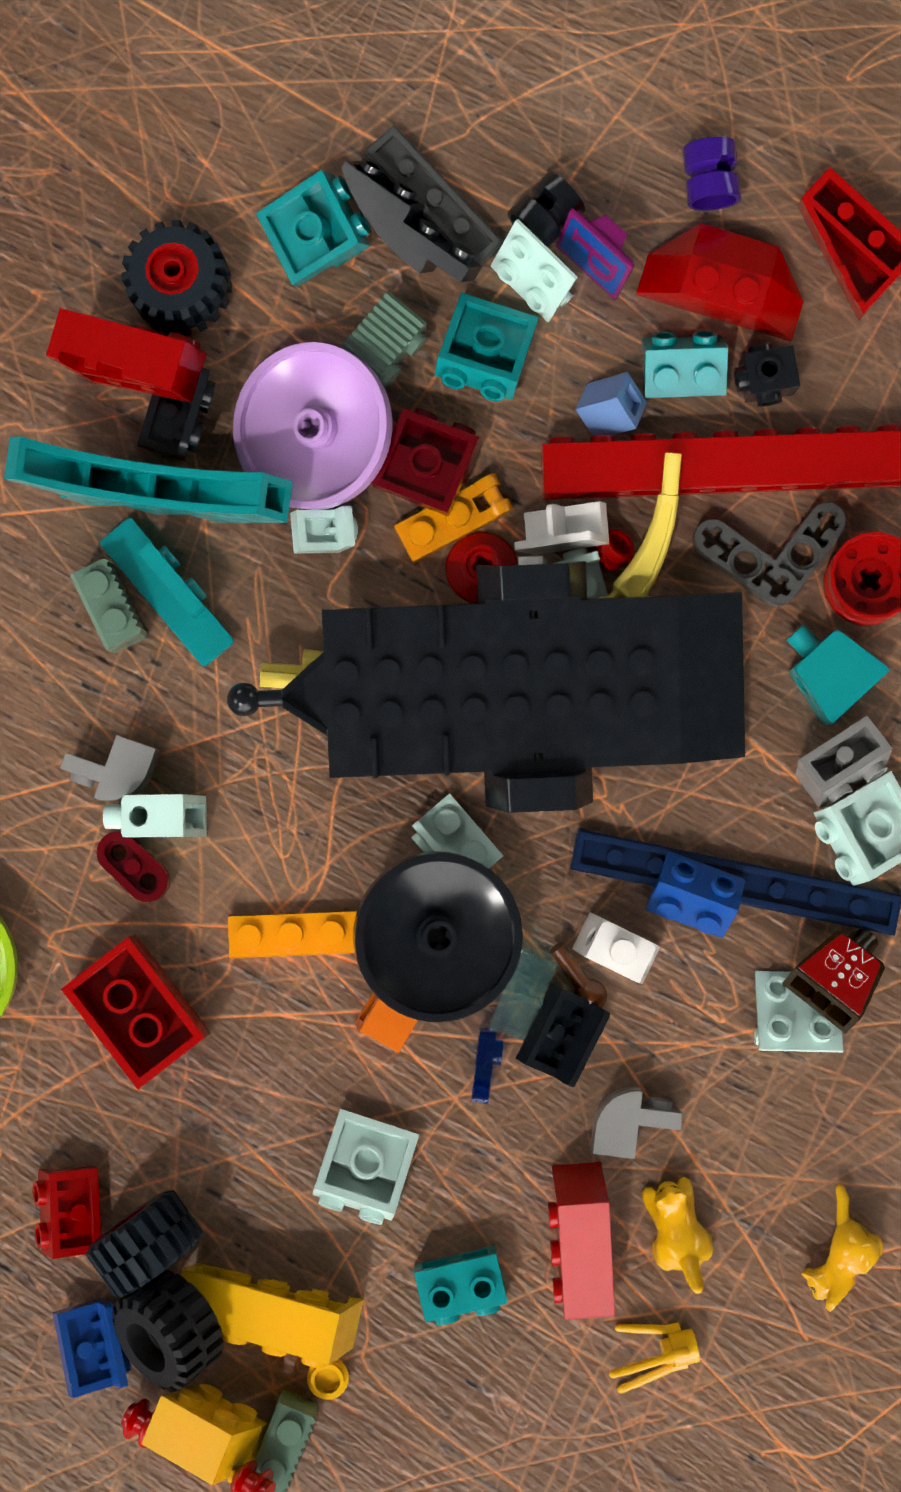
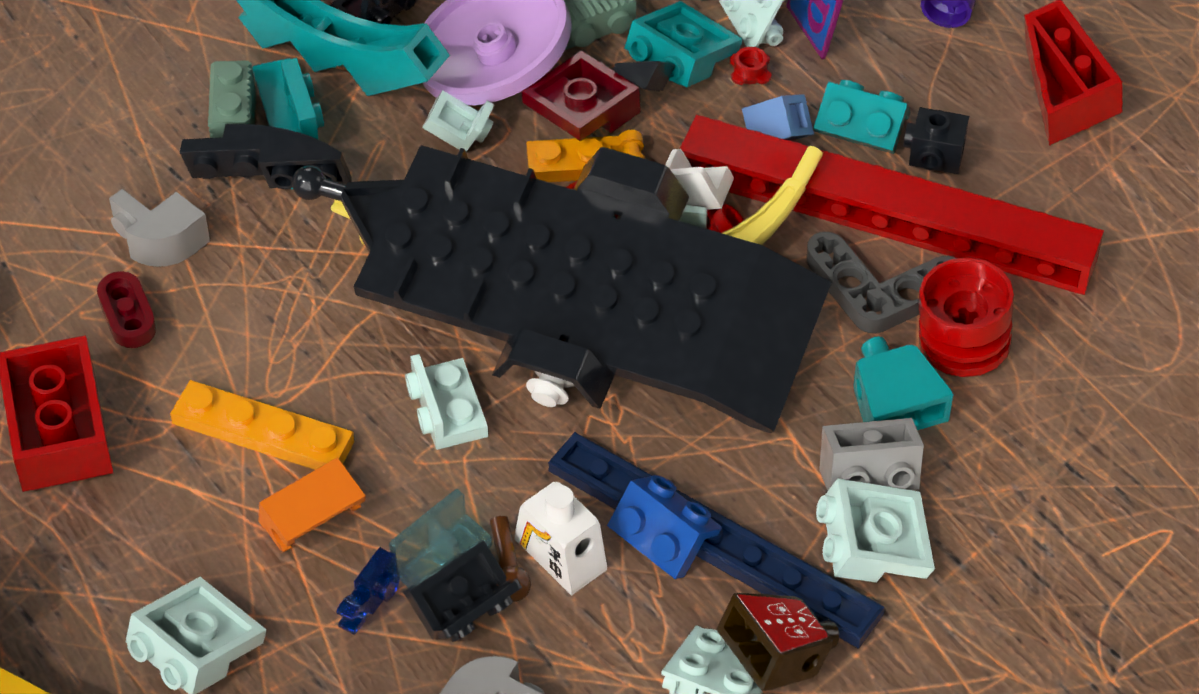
camera: 25 degrees right, 35 degrees down
light aqua torso [103,794,207,837] -> none
black dish [353,852,523,1022] -> none
red wedge [636,223,804,342] -> none
none -> black slope [179,124,352,189]
none -> black slope [613,61,675,92]
none -> red plate [730,47,772,85]

